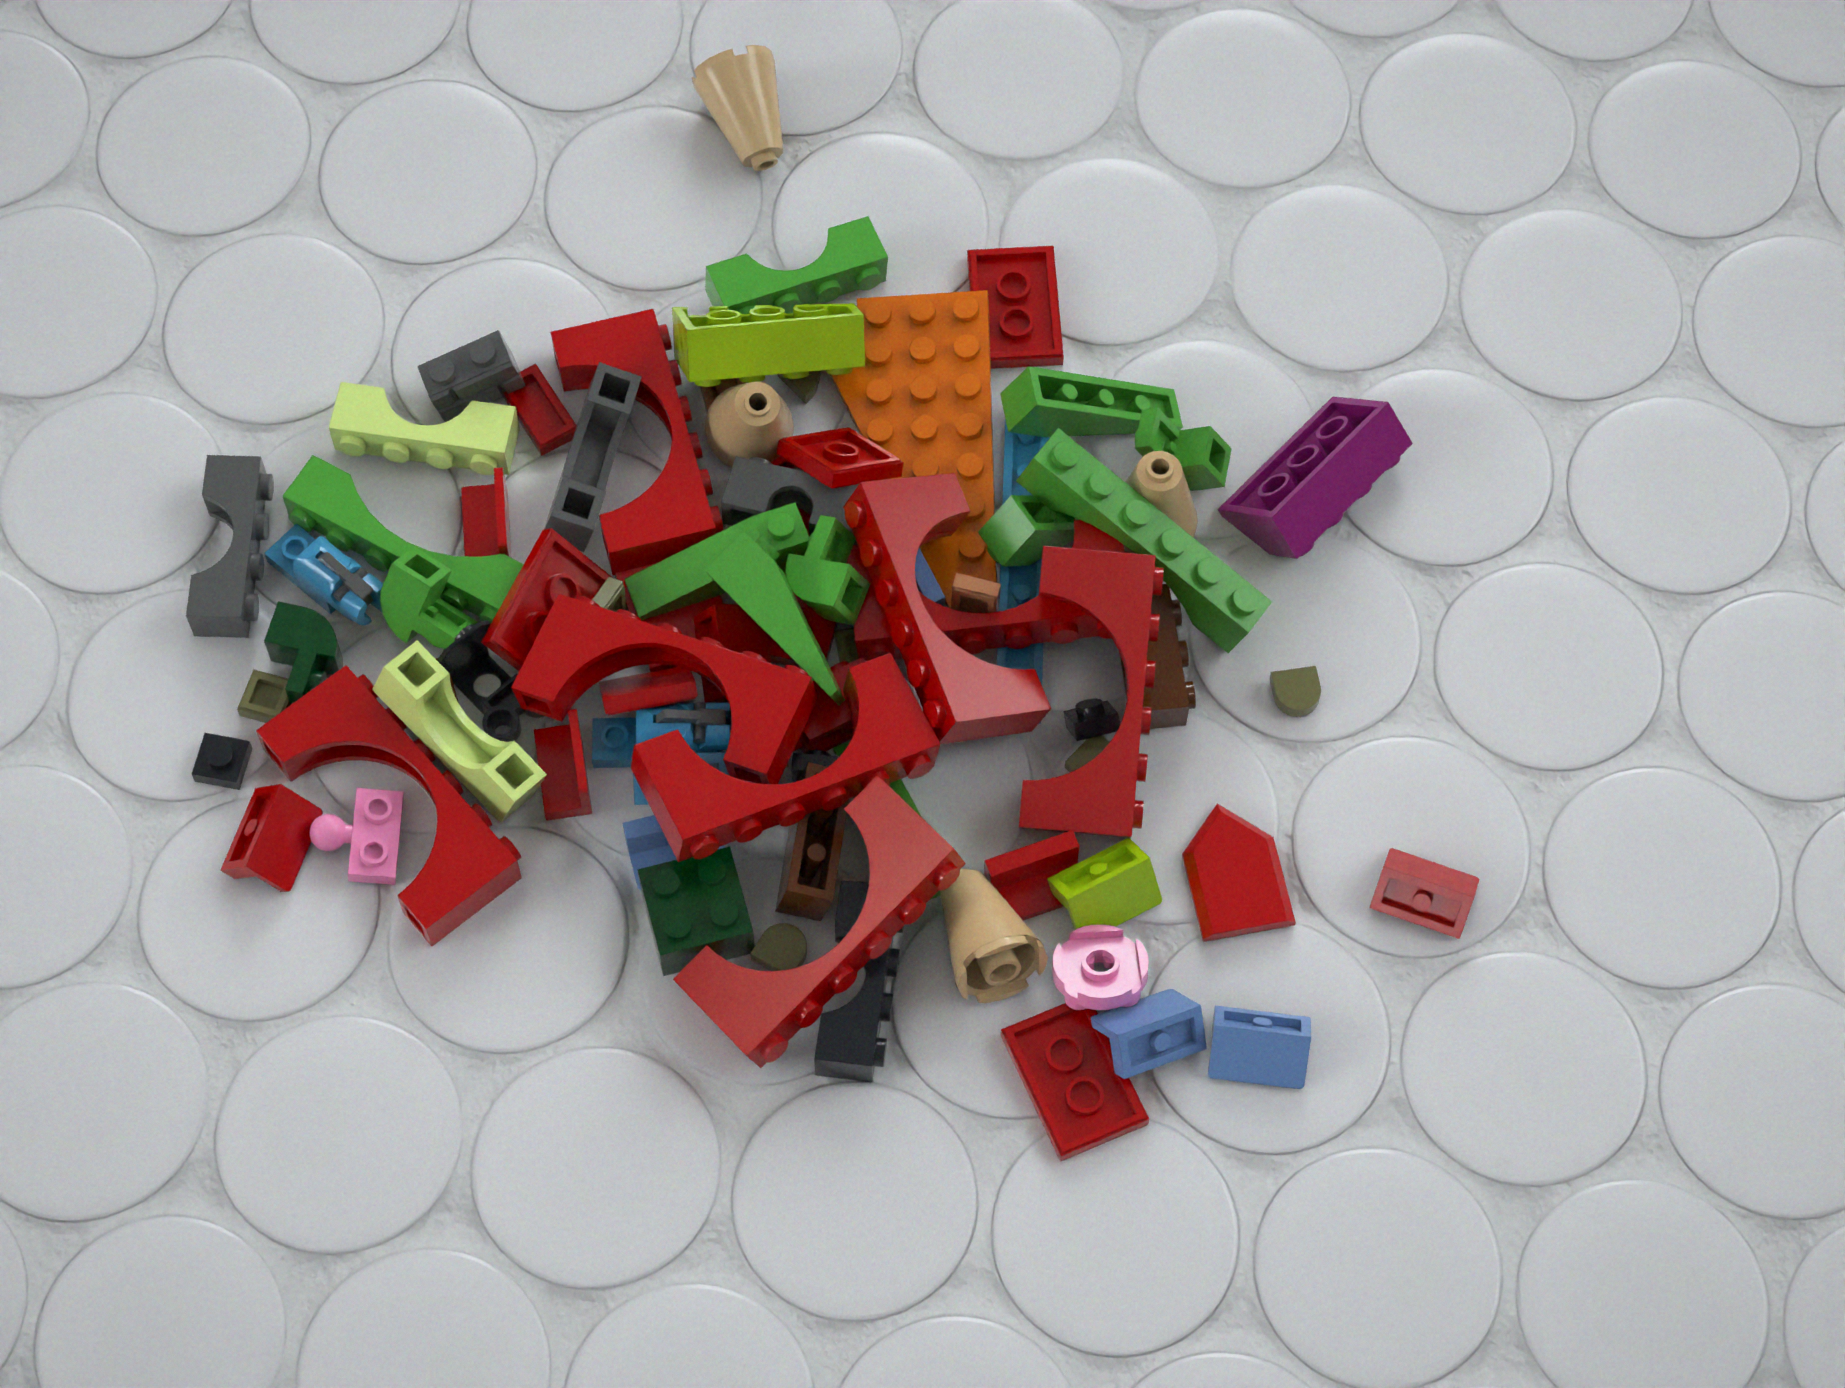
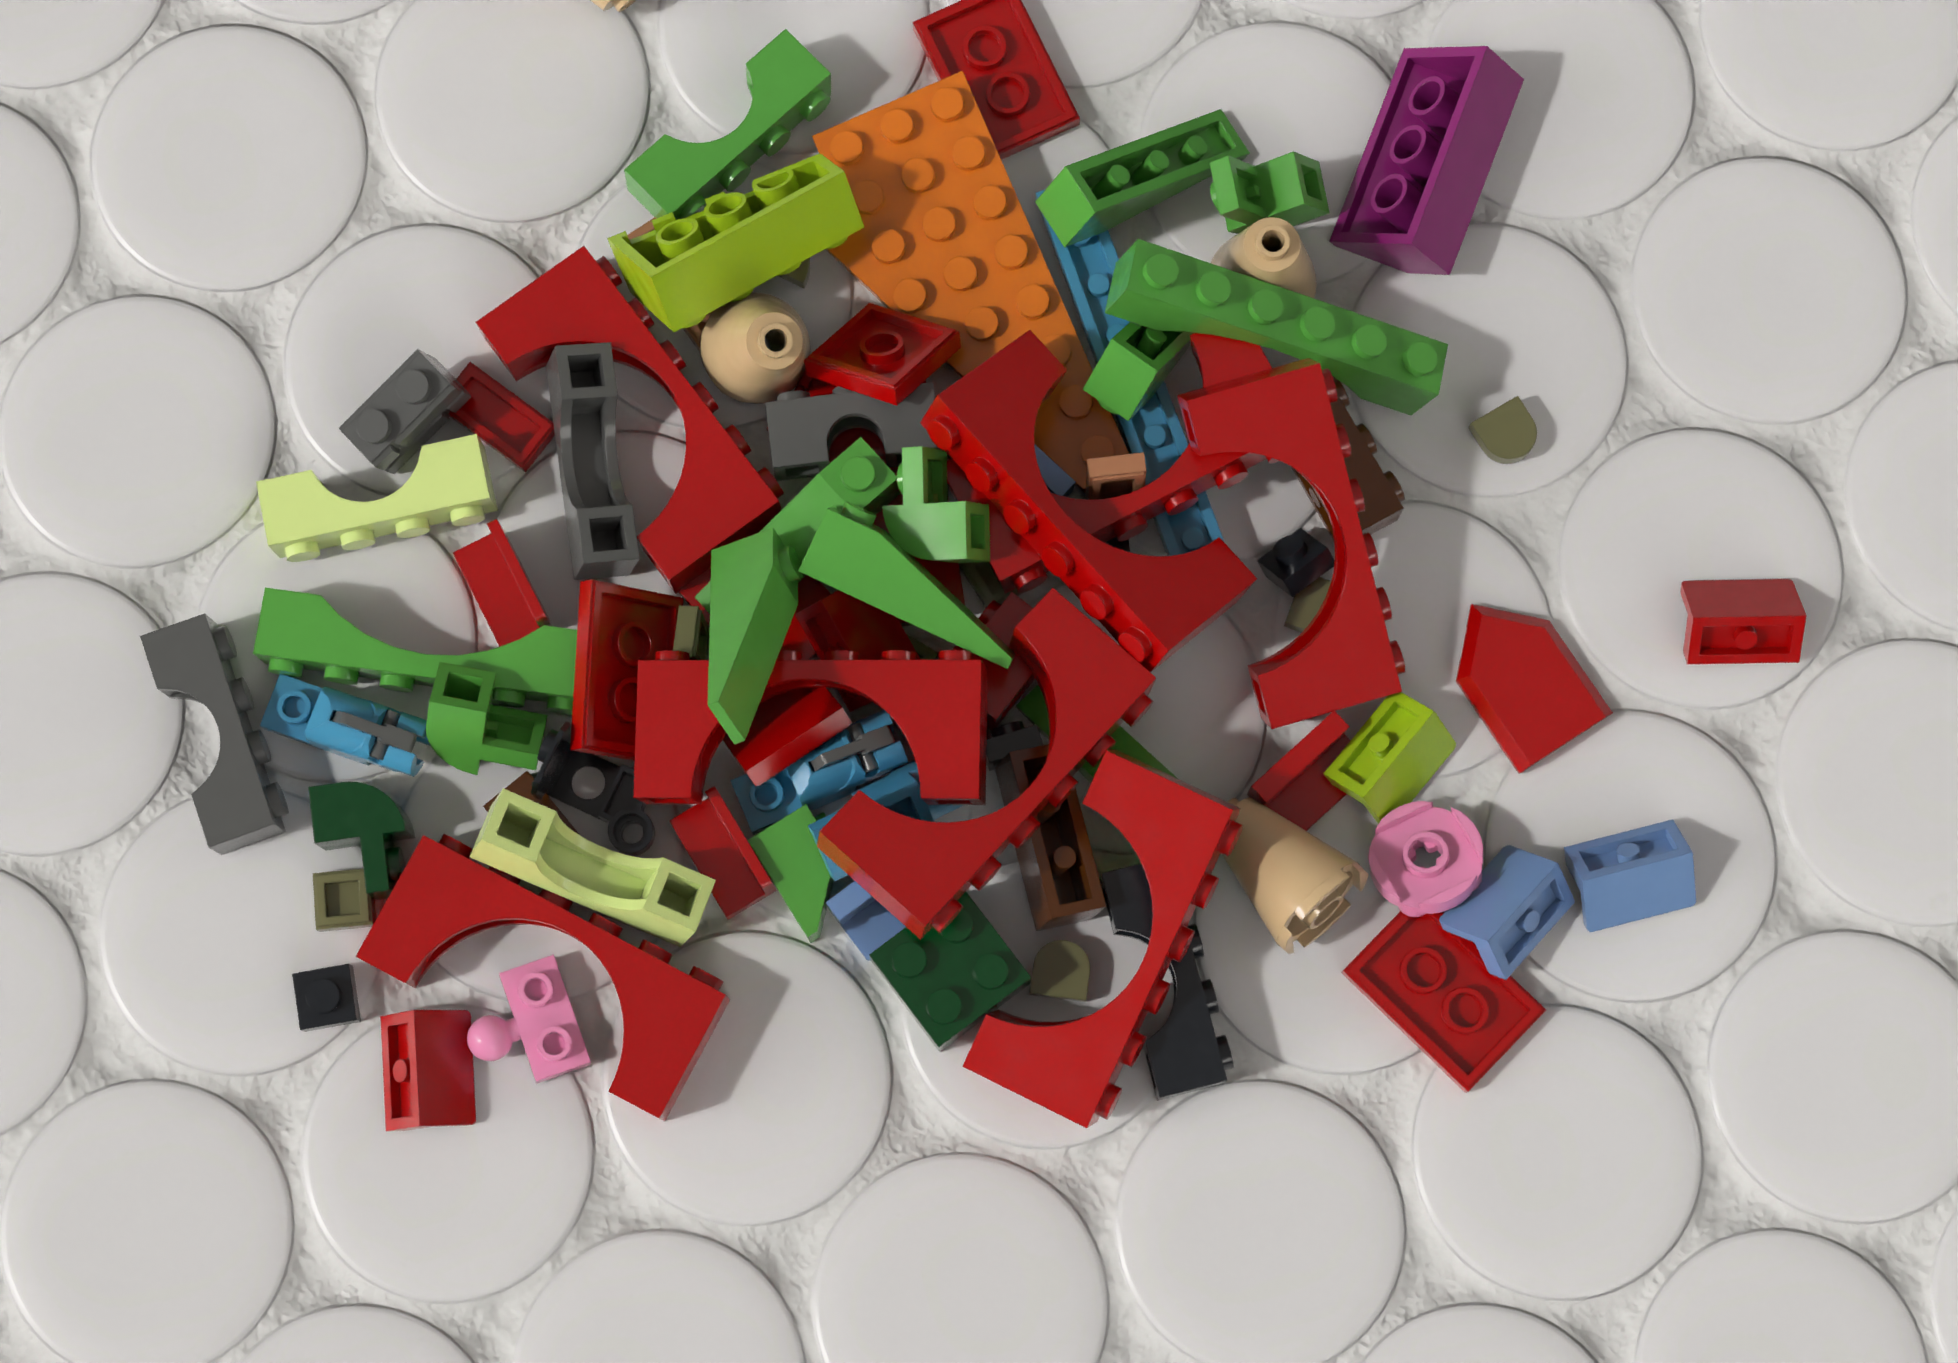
camera: 20 degrees left, 15 degrees up
none -> bright green slope [708,528,803,744]
none -> bright green slope [747,804,834,943]

